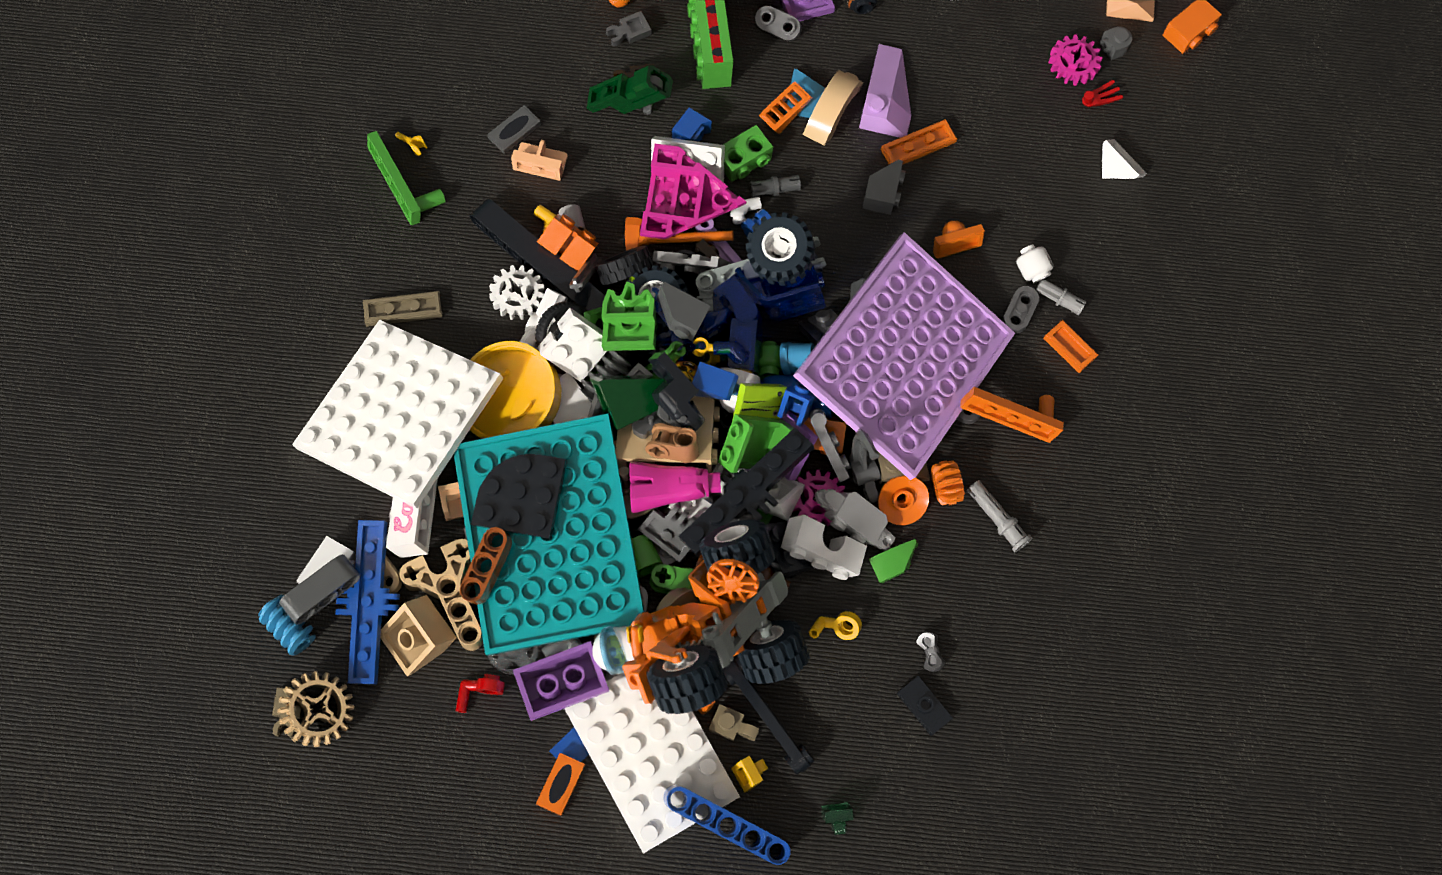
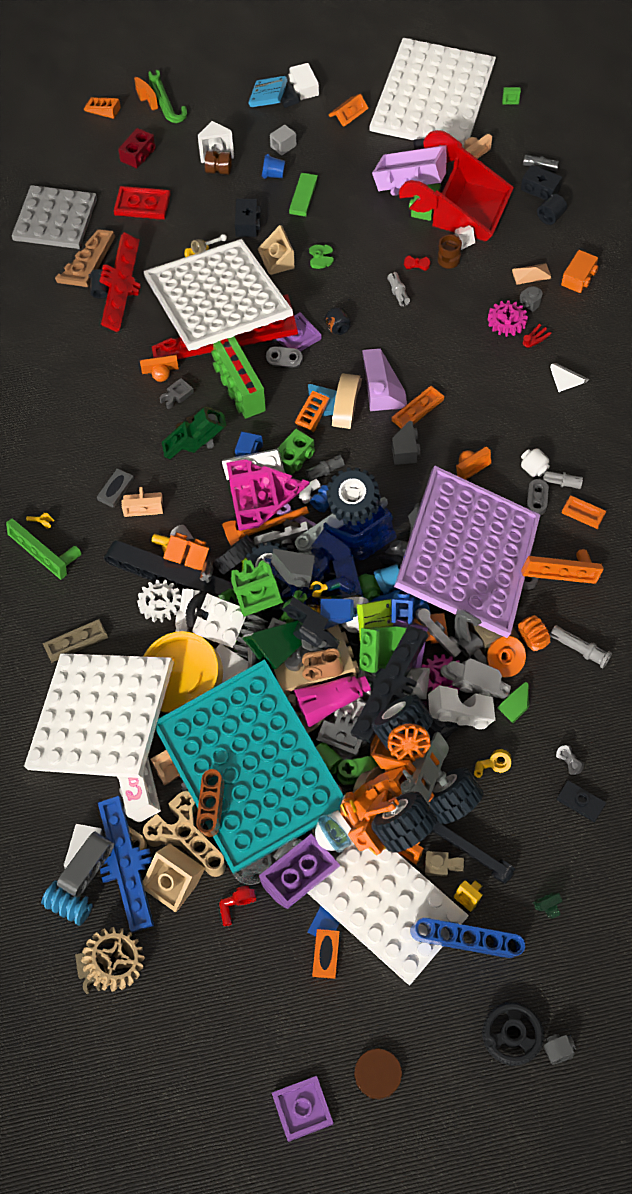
camera: 10 degrees left, 10 degrees down
black plate [471,454,567,540] -> none

